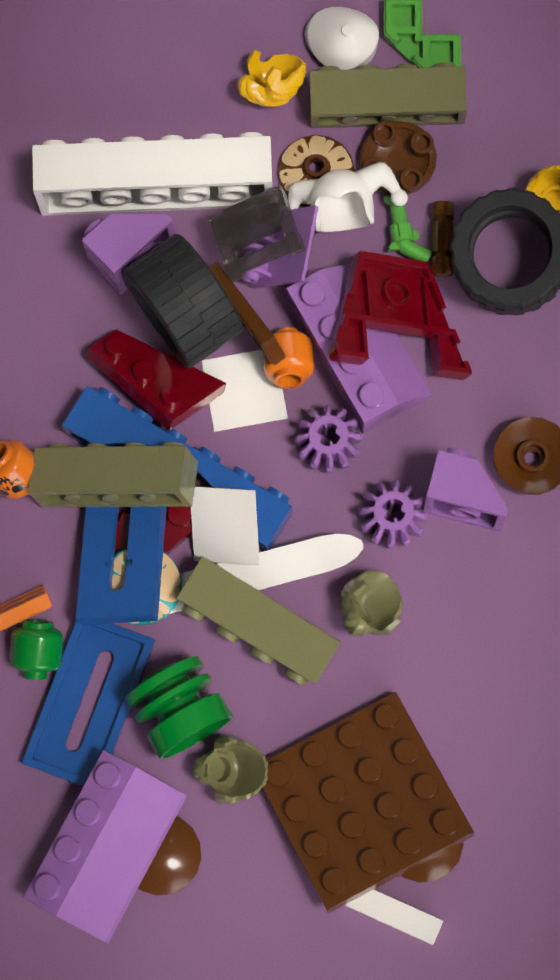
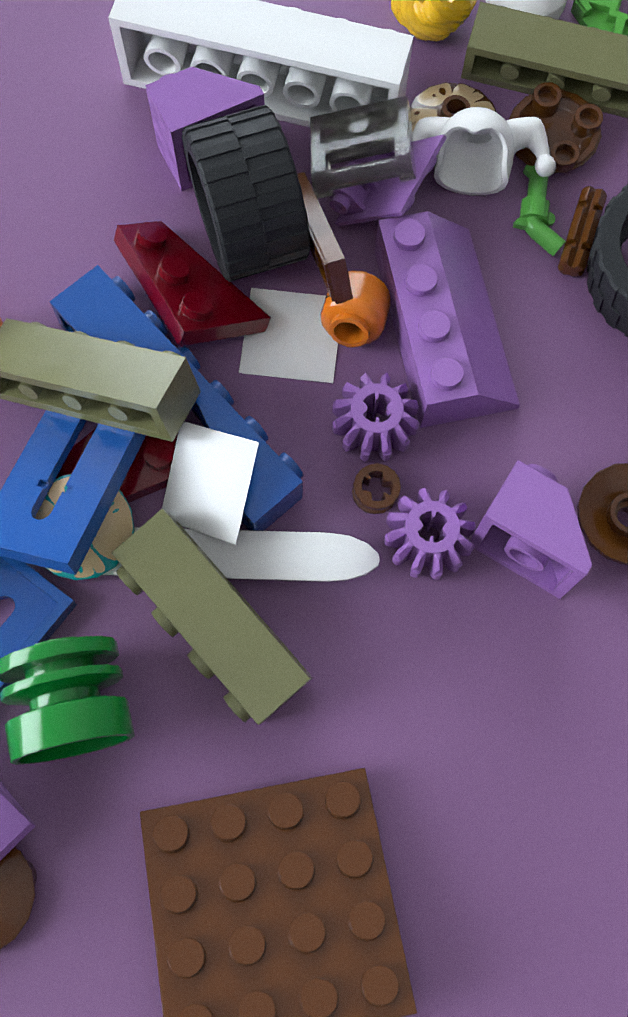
camera: 10 degrees right, 5 degrees down
olive hair [192,736,268,805] -> none
dark red wing [329,251,472,380] -> none
olive hair [340,570,403,636] -> none
none -> reddish brown bush [352,463,401,514]

